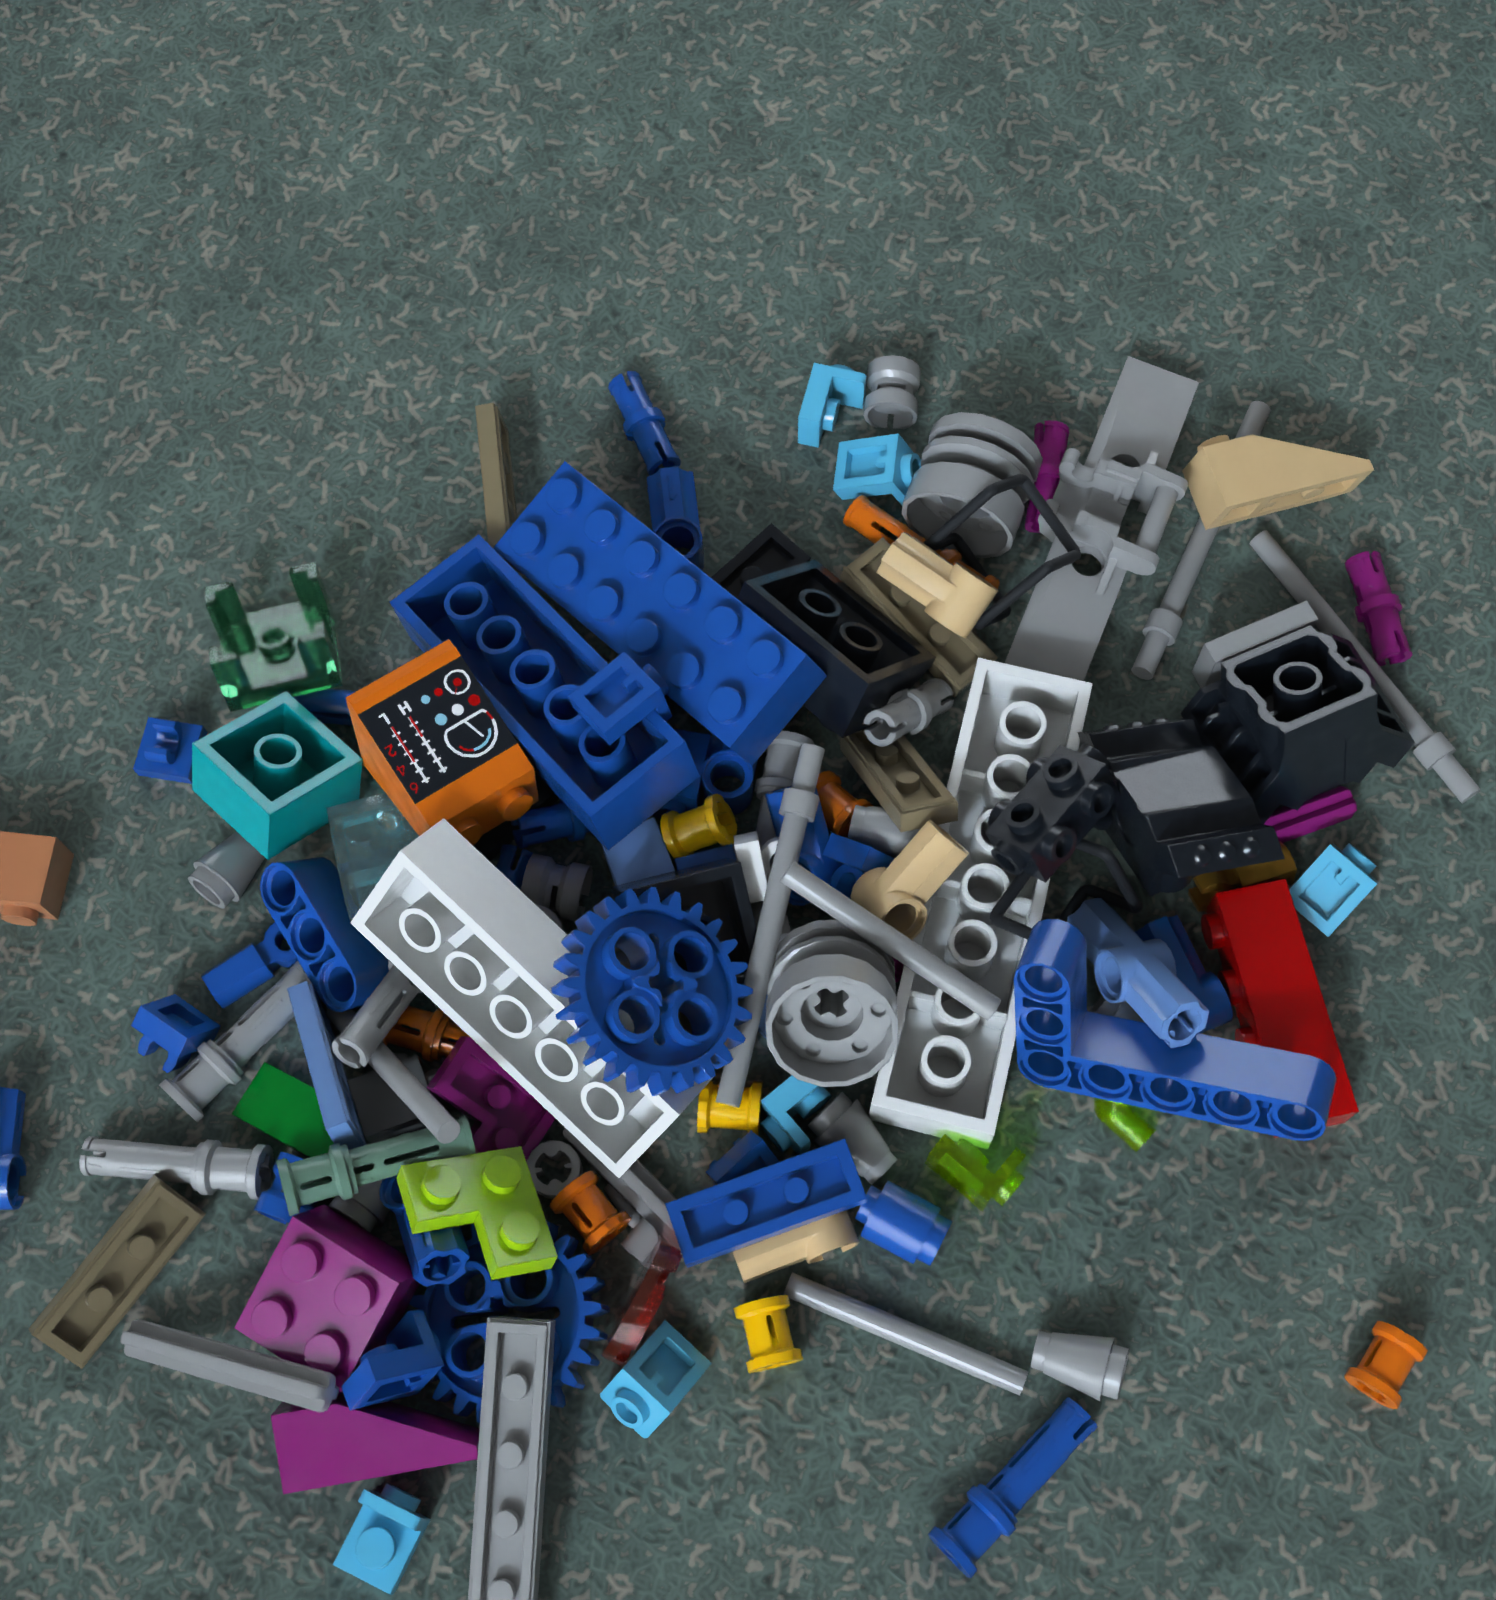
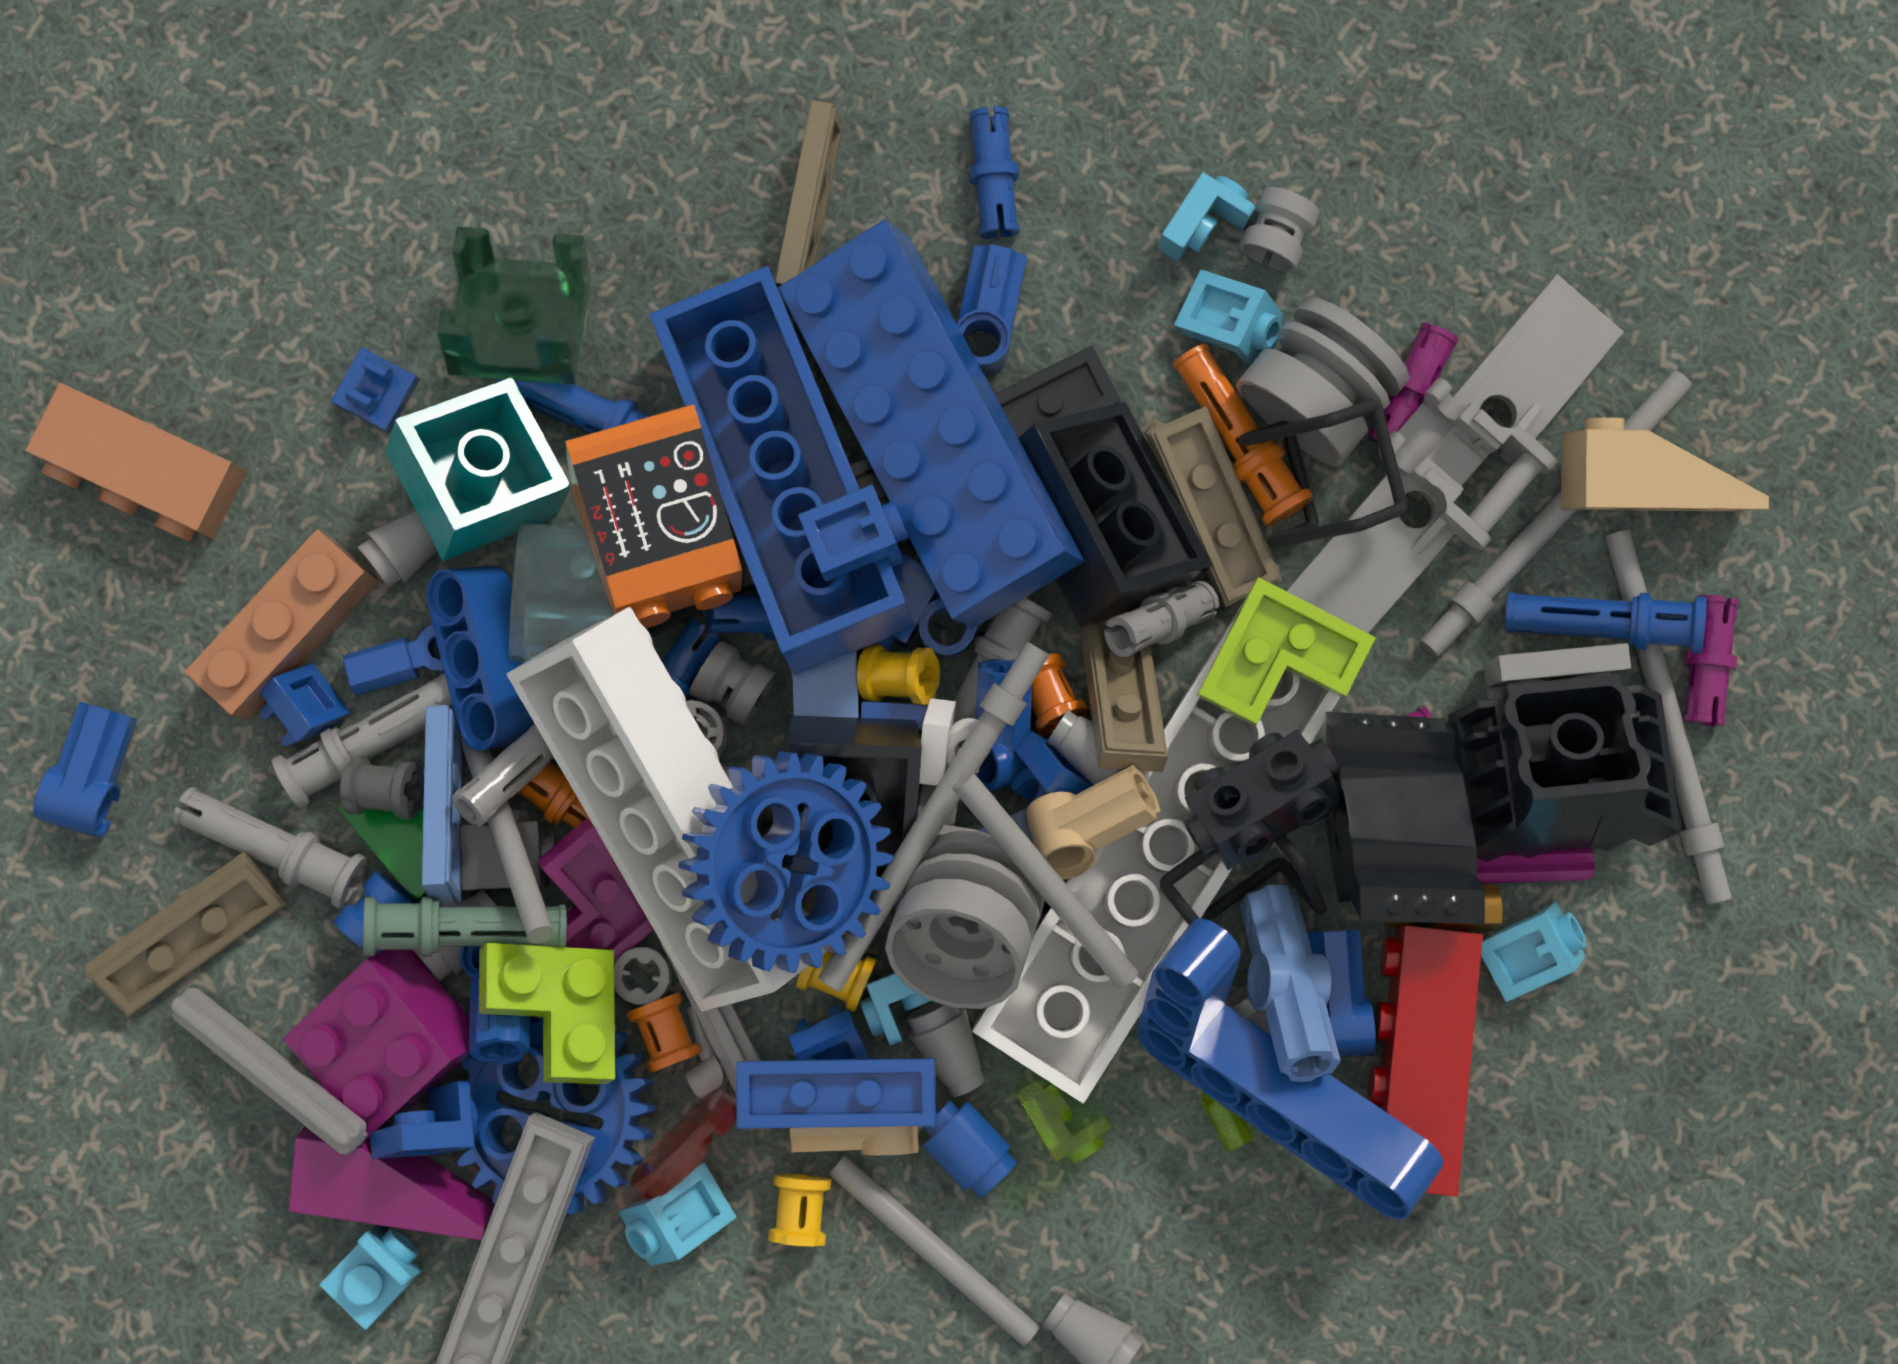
camera: 15 degrees right, 15 degrees up
tan piece [876,532,998,638] -> none
none -> nougat brick [184,529,380,721]
none -> dark grey bush [340,757,424,820]
none -> lime plate [1196,577,1376,726]
none -> blue pin [1505,592,1706,654]

